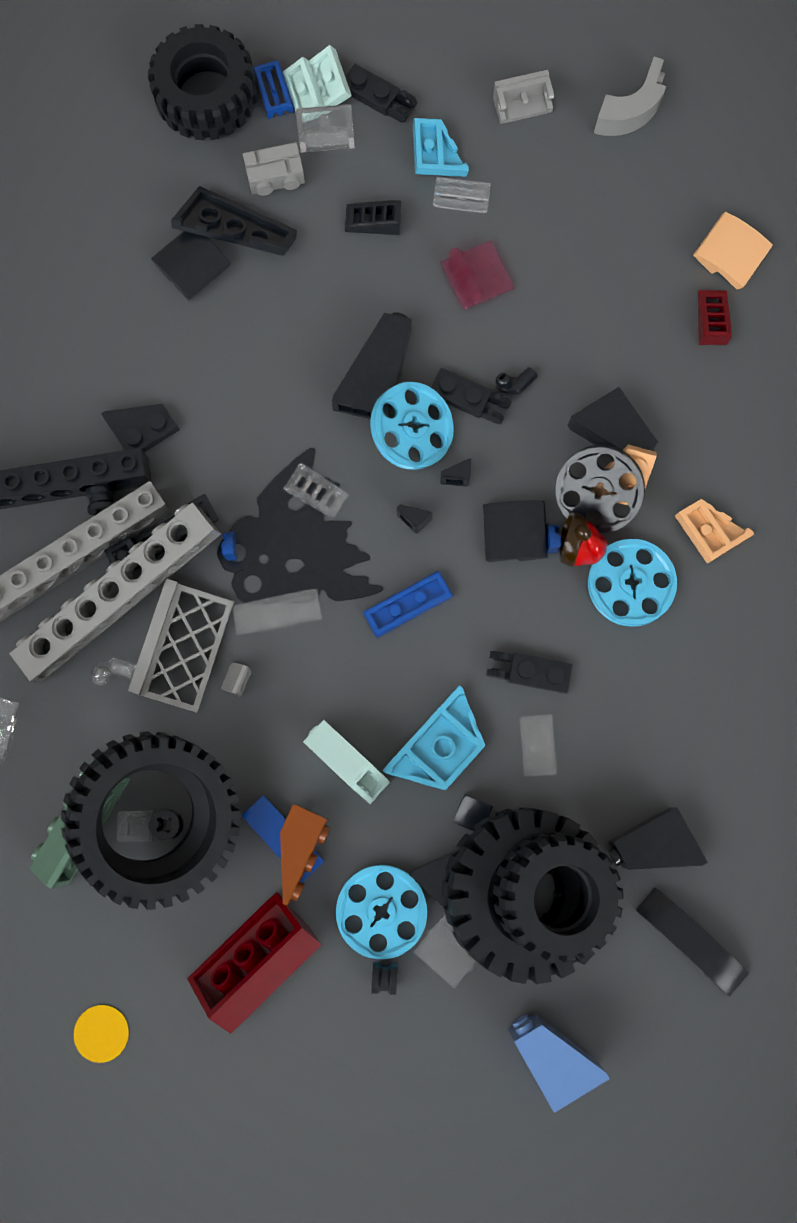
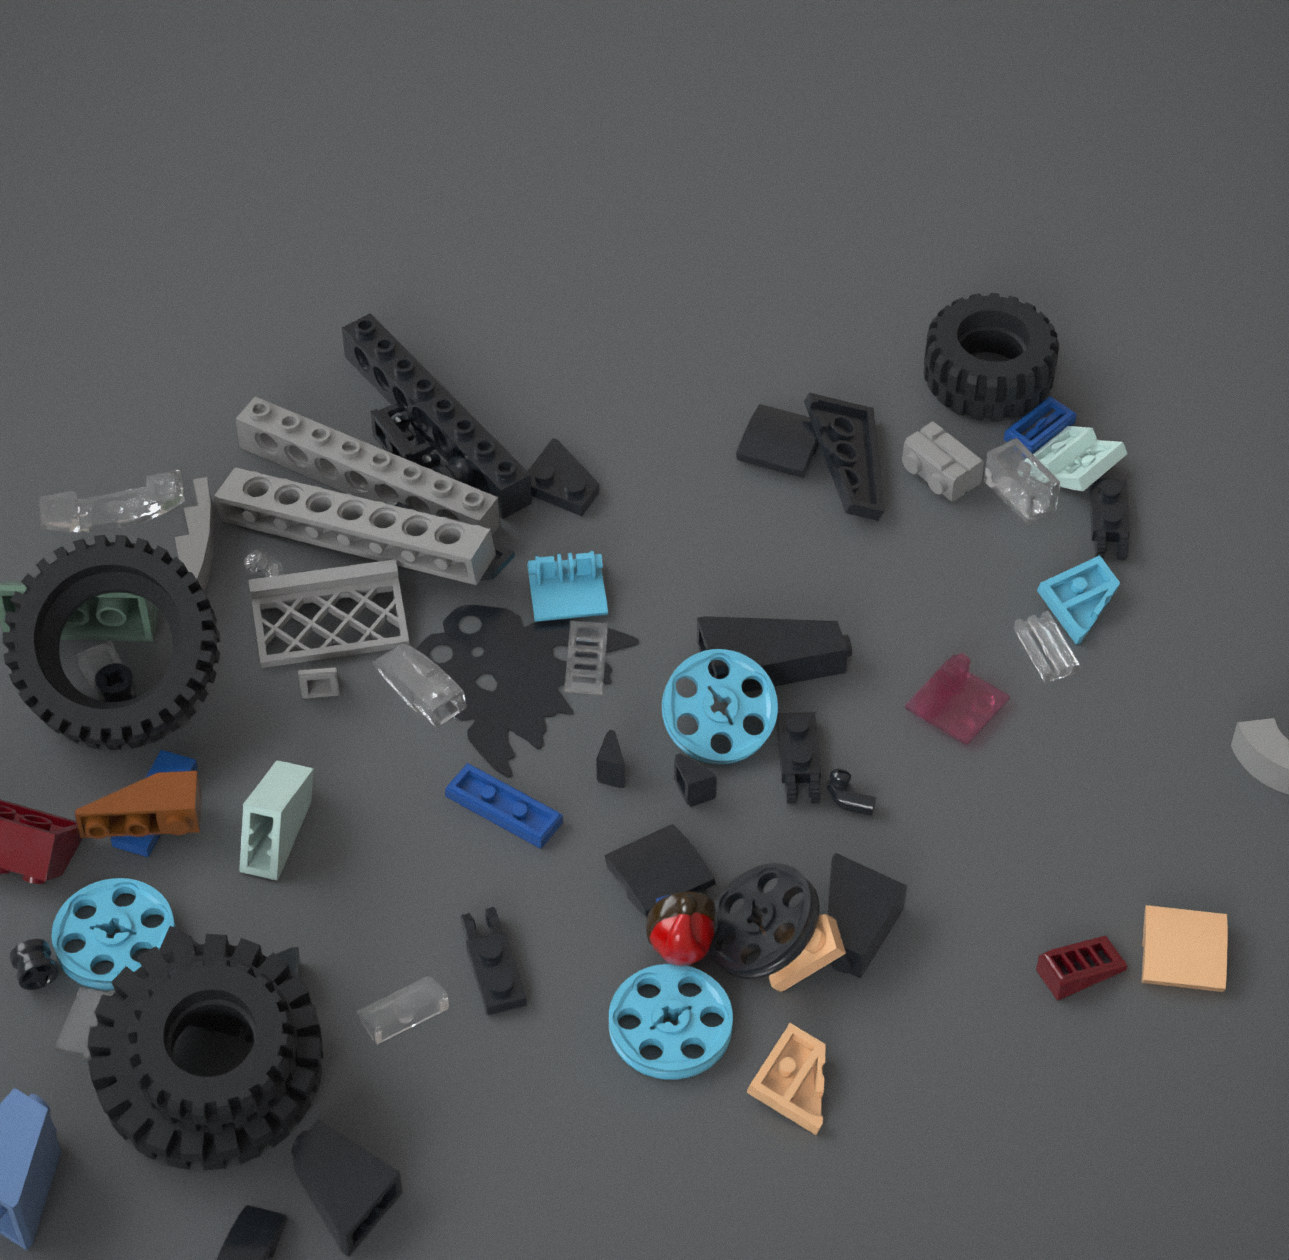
camera: 60 degrees right, 30 degrees down
blue tile [221,531,237,561] -> none
black slope [345,200,401,235] -> none
medium azure wing [382,685,485,790] -> none
light grey hinge [493,70,554,124] -> none
none -> light grey slope [175,477,215,592]
none -> black hinge [371,403,441,469]
none -> medium azure hinge [527,551,608,622]

